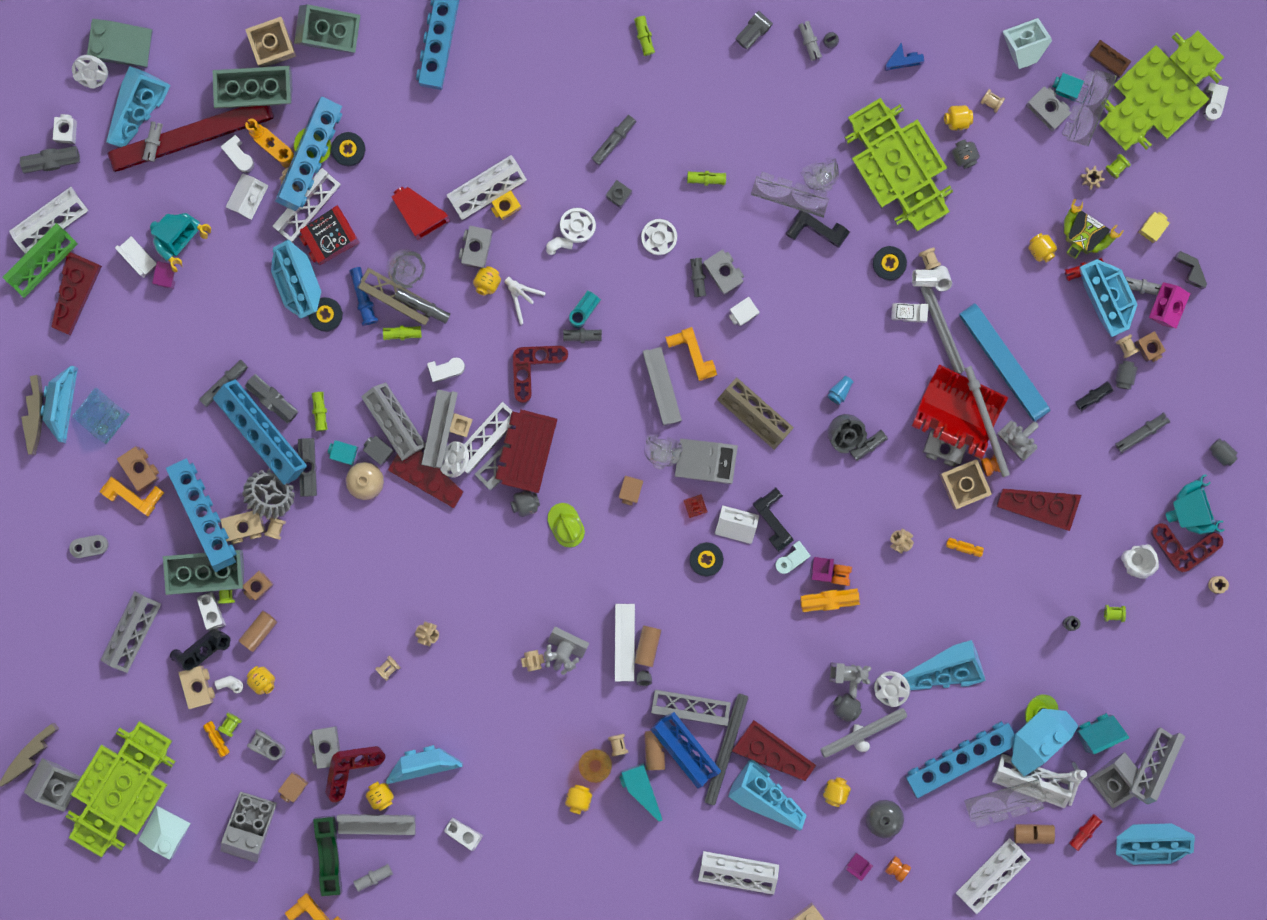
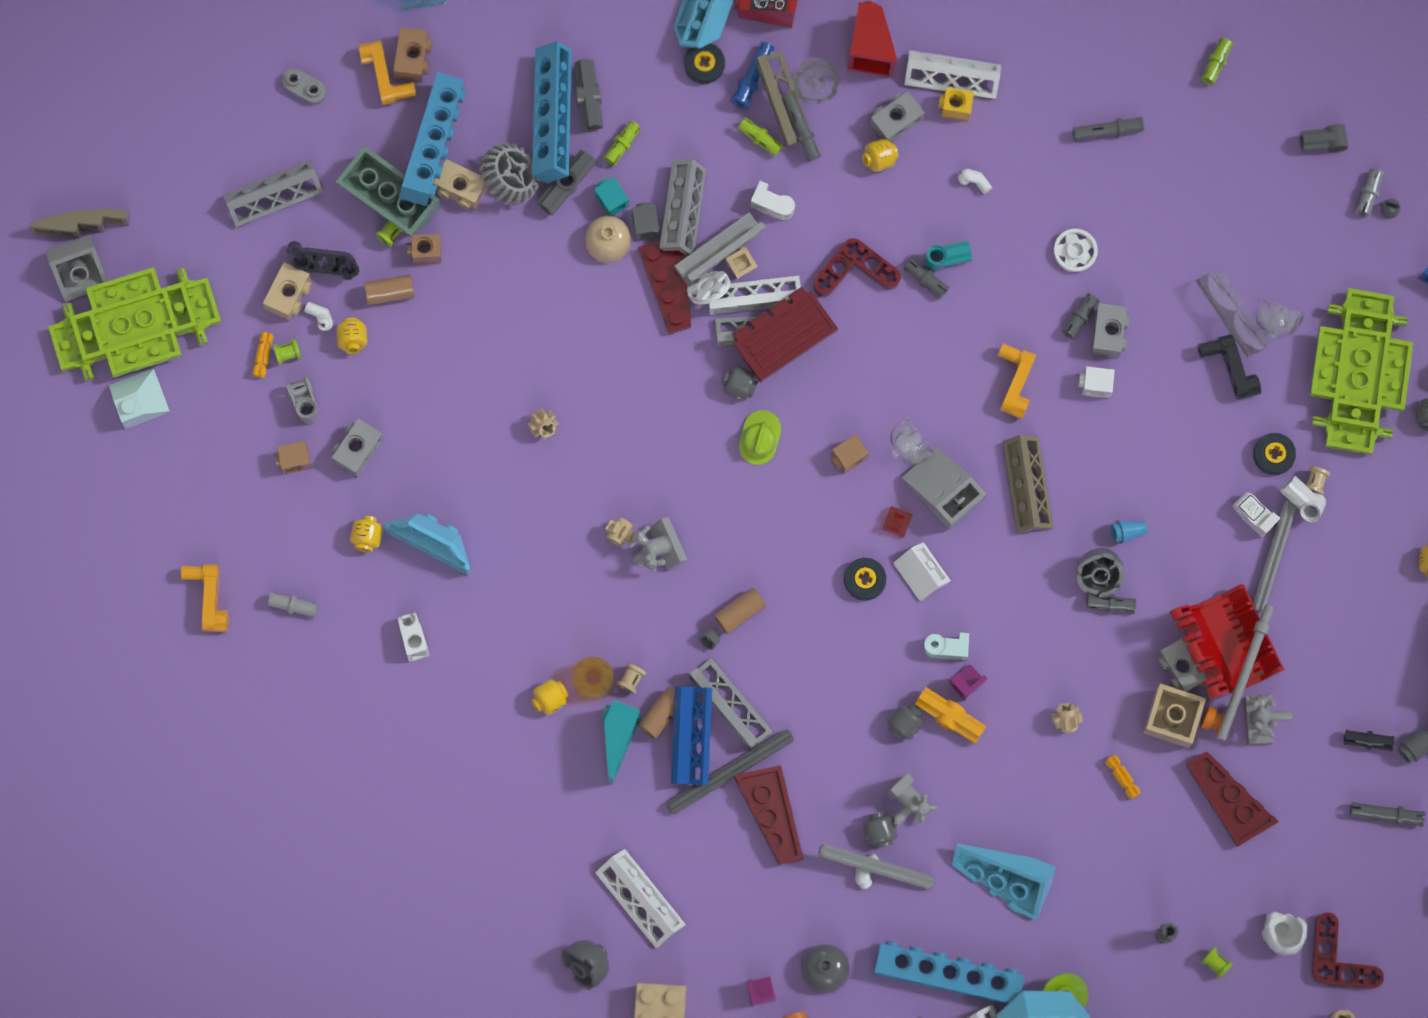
camera: 35 degrees right, 10 degrees down
white leg [197,592,226,631] -> none
dark grey pin [199,359,248,407] -> none
light grey slope [221,792,277,863] -> none
tan bush [264,517,286,540] -> none
dark green arch [313,815,343,896] -> none
dark red beam [325,746,386,803] -> none
light grey fence [337,814,416,835] -> none
tan bush [375,656,401,681] -> none
white plant [504,277,546,325] -> none
white wheel [560,208,596,243] -> none
dark grey brick [606,180,632,209] -> none
white fence [615,604,635,681] -> none
light grey fence [643,347,682,426] -> none
lime pin [687,171,726,186] -> none
medium azure wedge [728,760,806,831] -> none
black beam [752,487,794,552] -> none
yellow head [823,777,851,807] -> none
orange wheel [831,564,852,586] -> none
white wheel [874,671,910,707] -> none
dark azure beam [959,303,1051,422] -> none
teal torso [1166,475,1225,535] -> none
none -> dark grey head [888,704,923,741]

